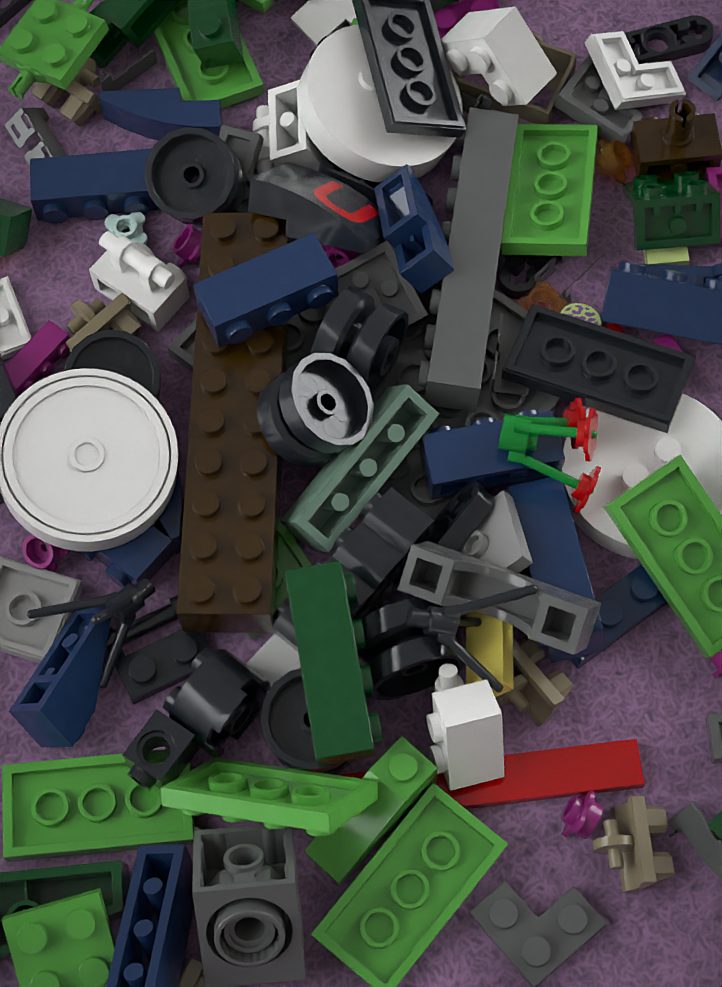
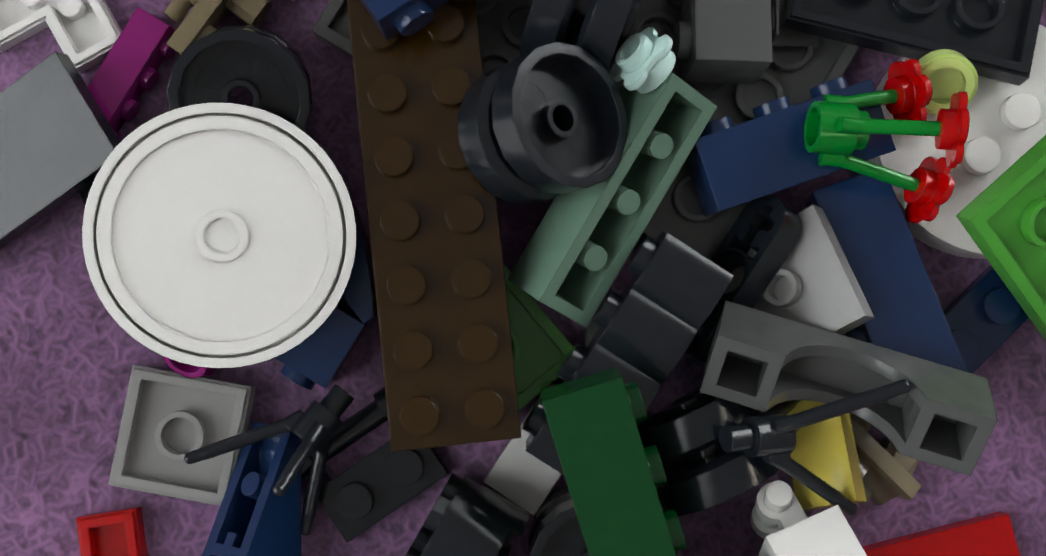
camera: 10 degrees left, 20 degrees up
none -> light aqua plate [610,27,676,94]
none -> yellowish green tile [918,49,978,115]

